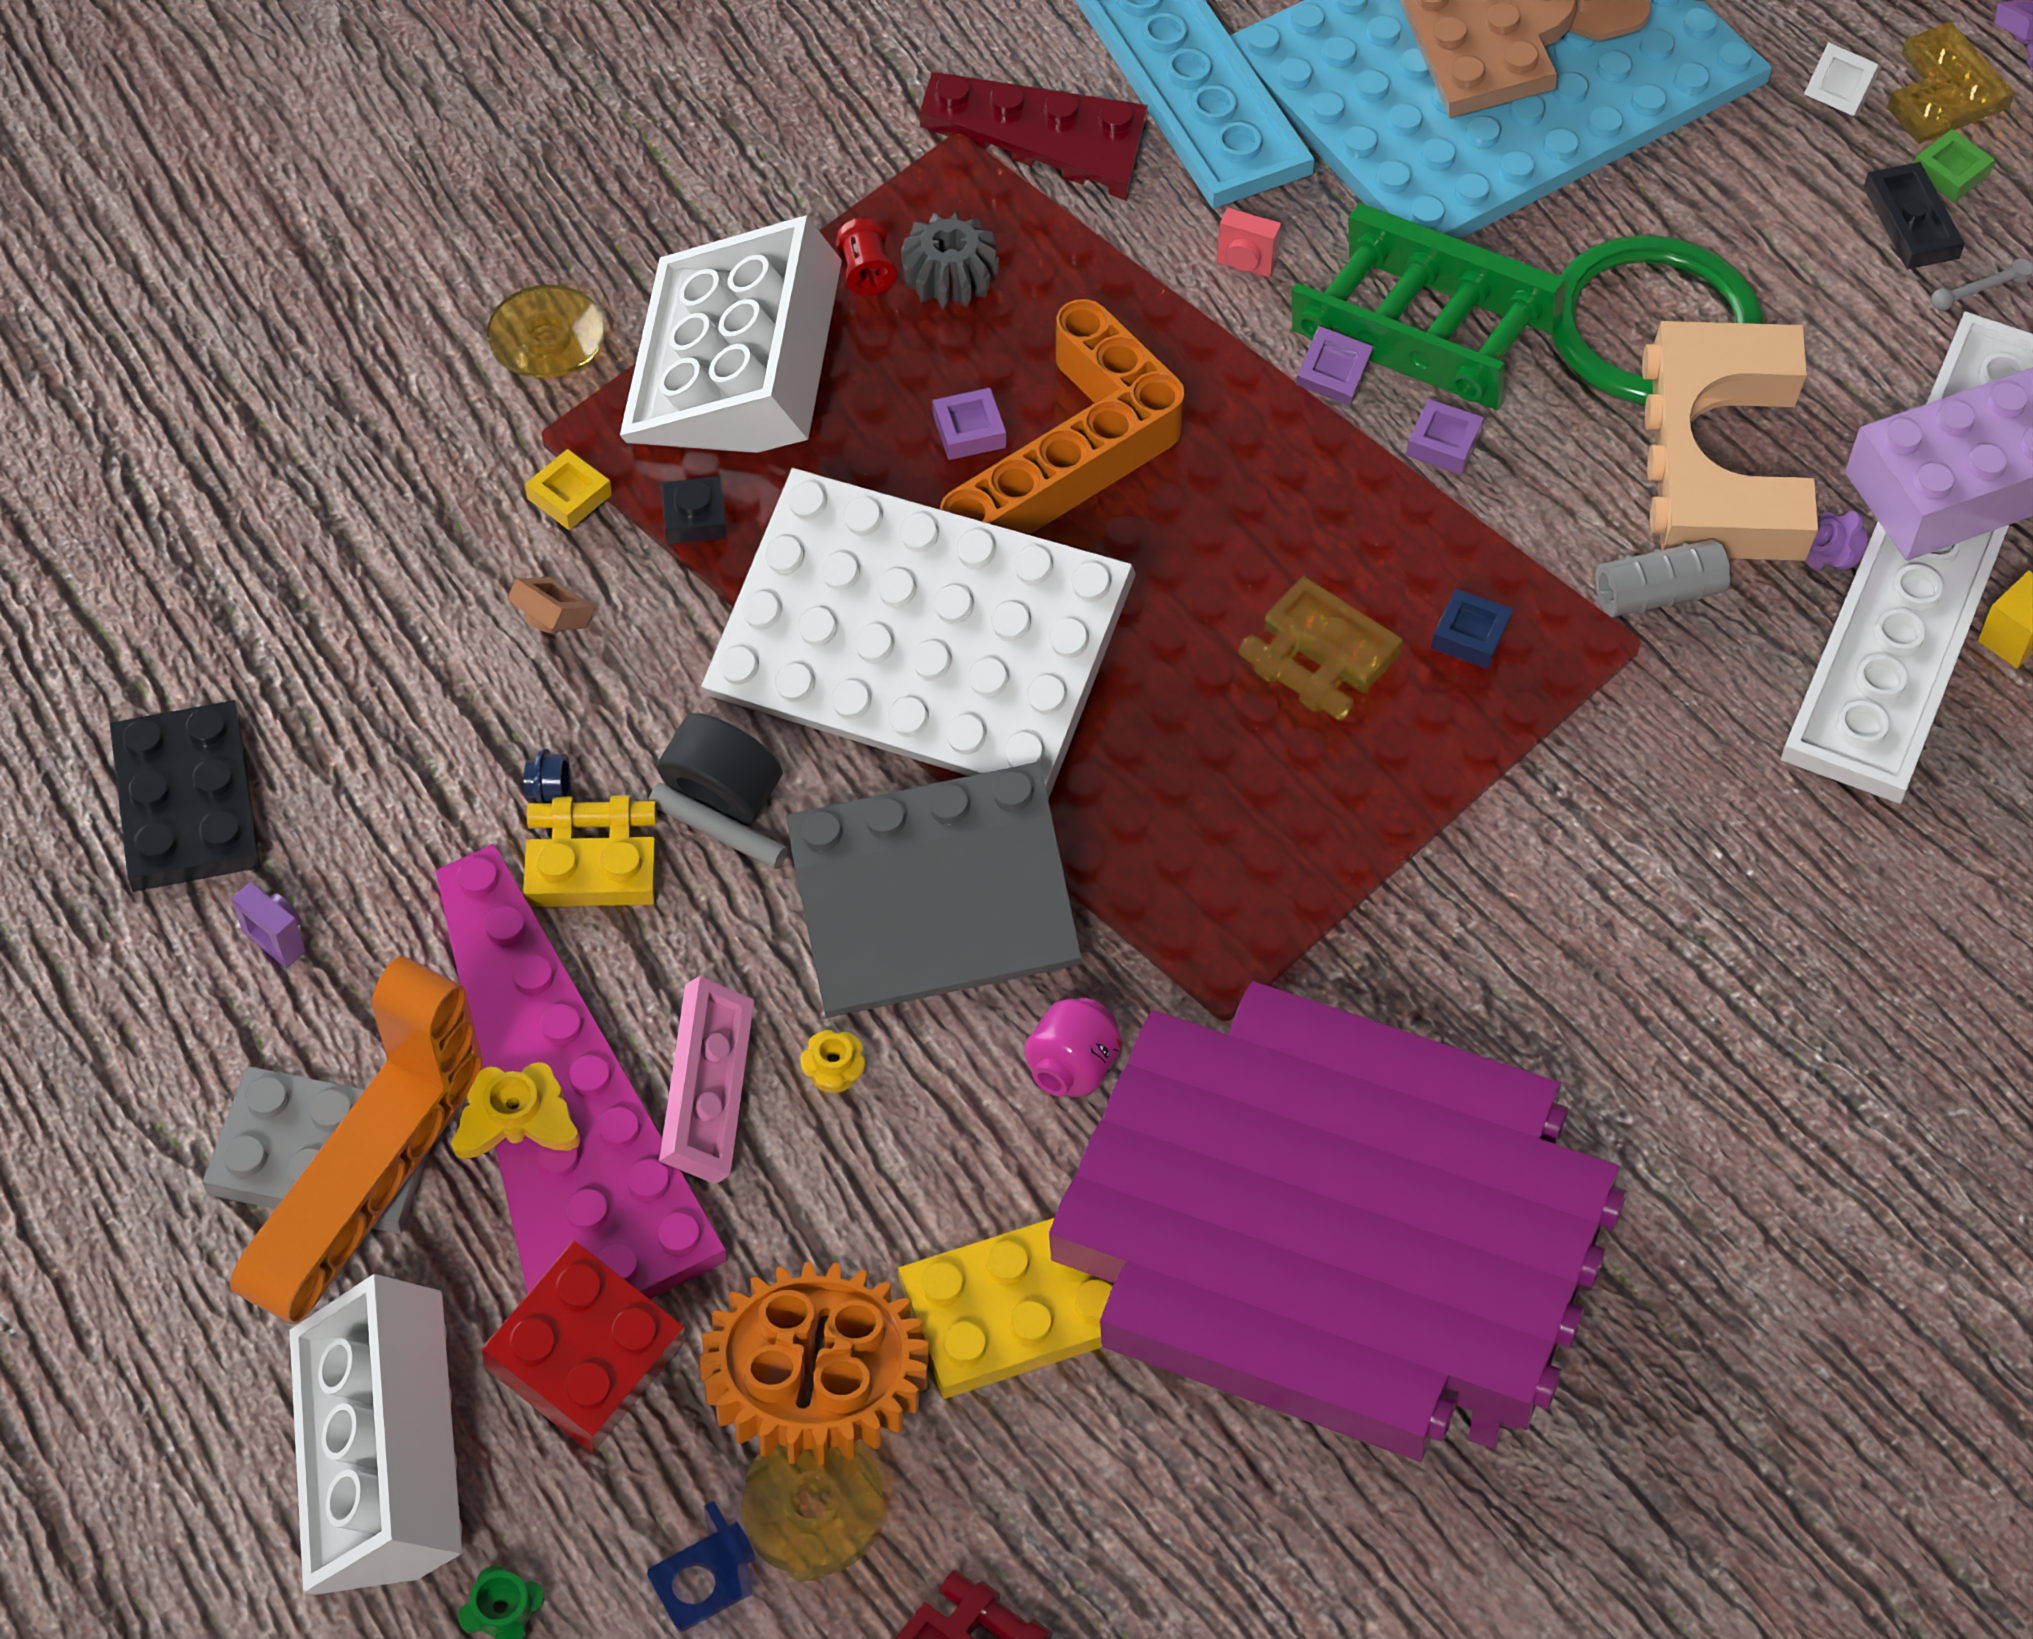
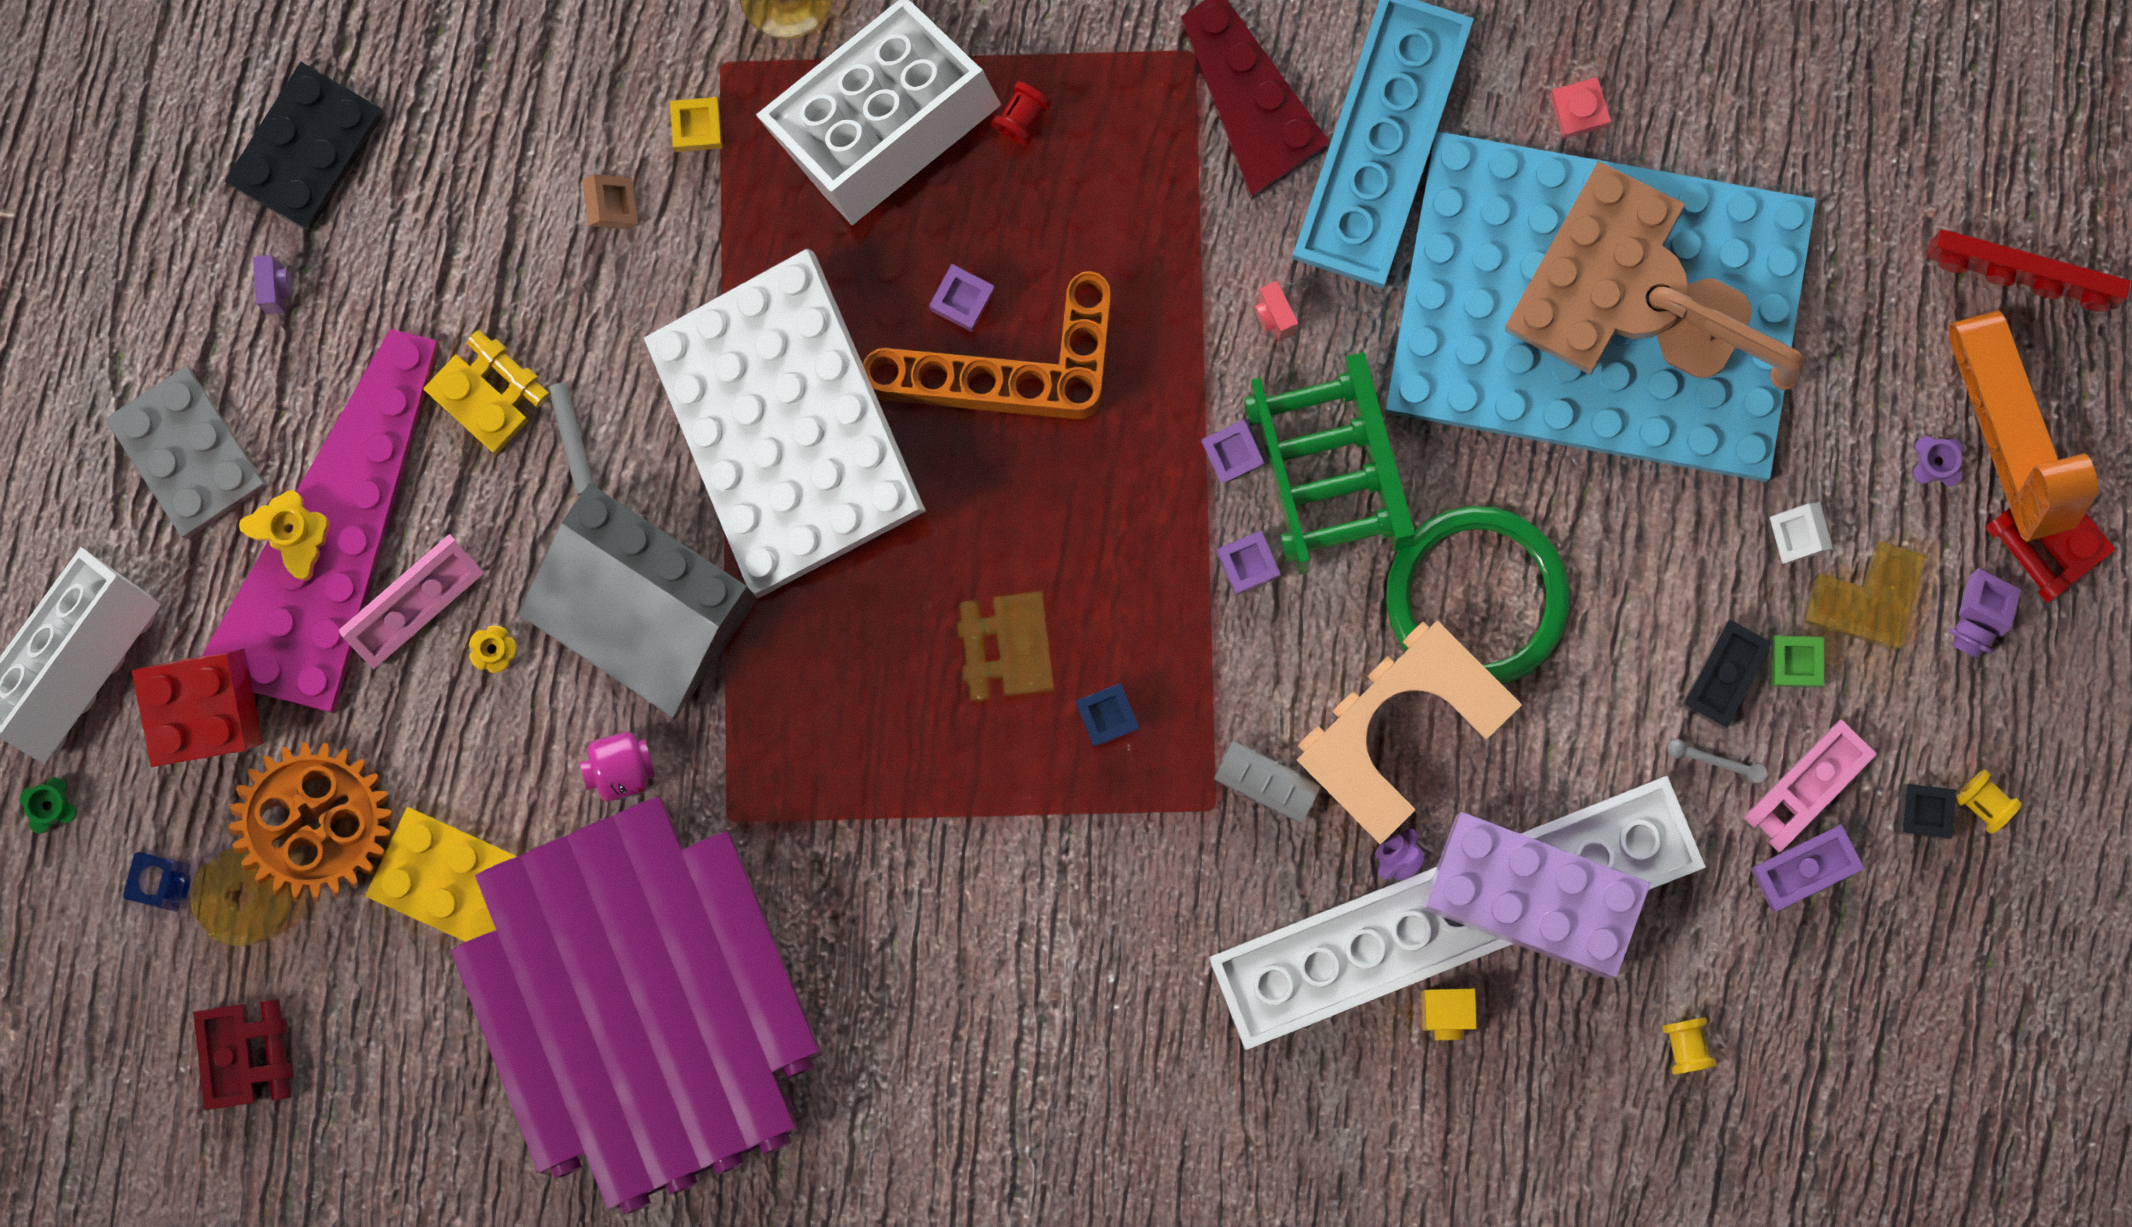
camera: 50 degrees right, 25 degrees up
orange beam [230,956,482,1325] -> none
dark blue plate [524,749,571,803] -> none
black tyre [656,713,783,825] -> none
black plate [661,476,727,544] -> none
dark grey gear [901,211,999,310] -> none

